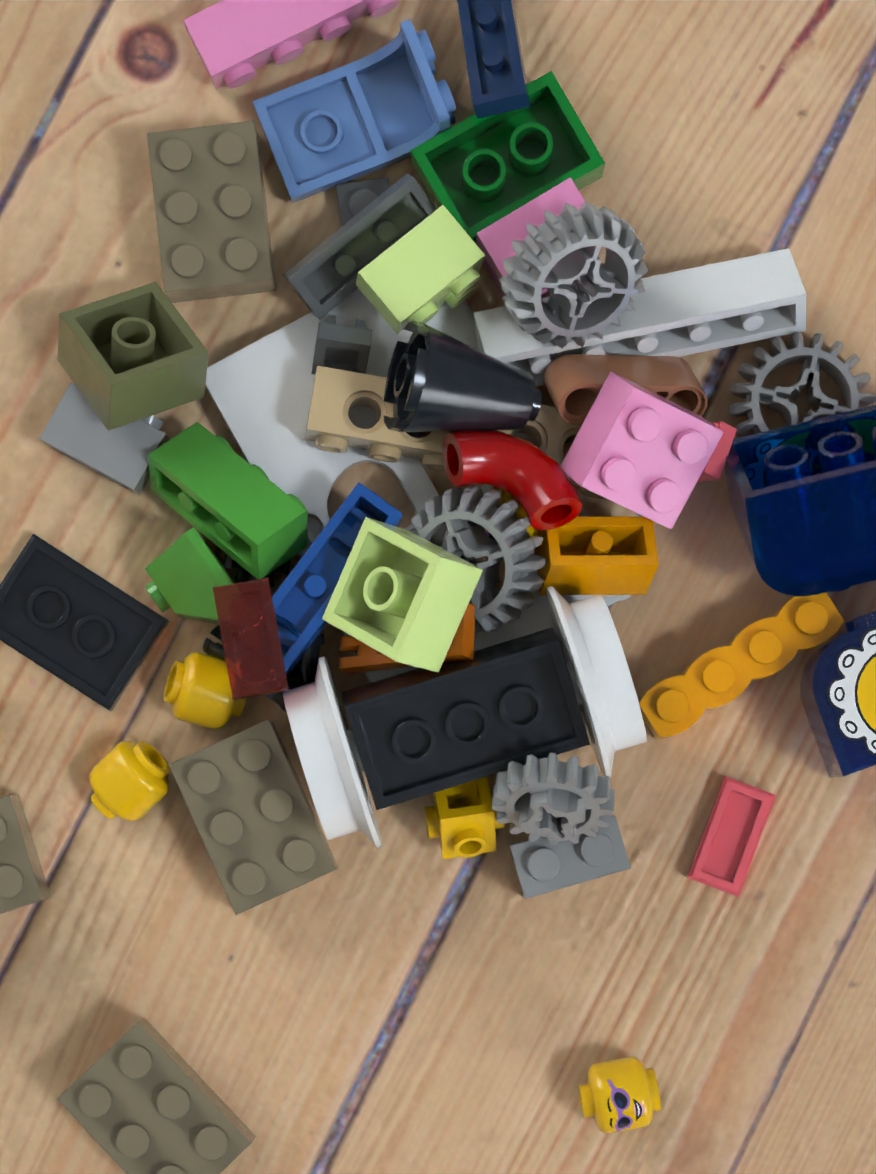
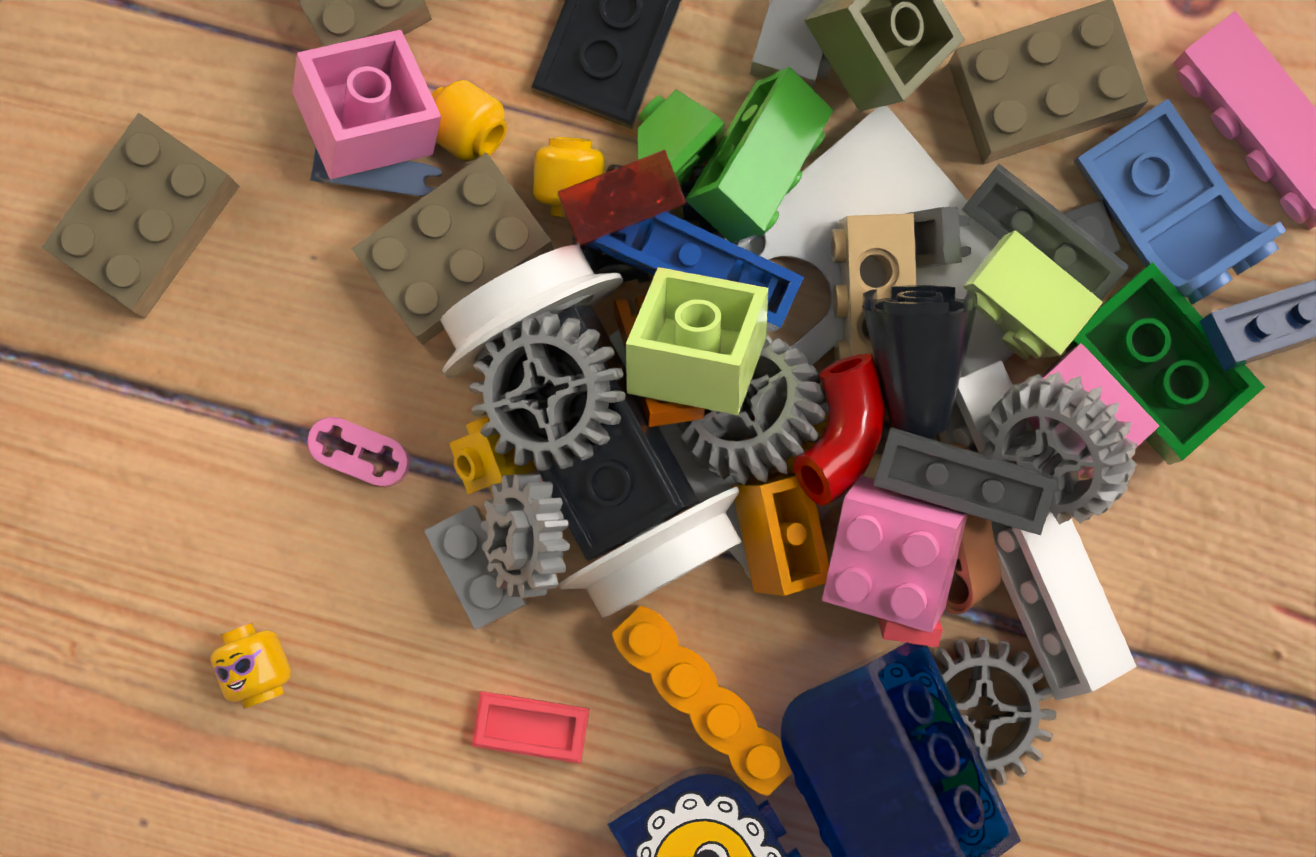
camera: 75 degrees right, 0 degrees up
none -> bright pink brick [292,30,441,180]
none -> bright pink beam [307,417,410,488]
none -> sand blue piece [310,149,442,197]
none -> light grey gear [469,314,626,471]
none -> dark grey plate [874,427,1058,536]

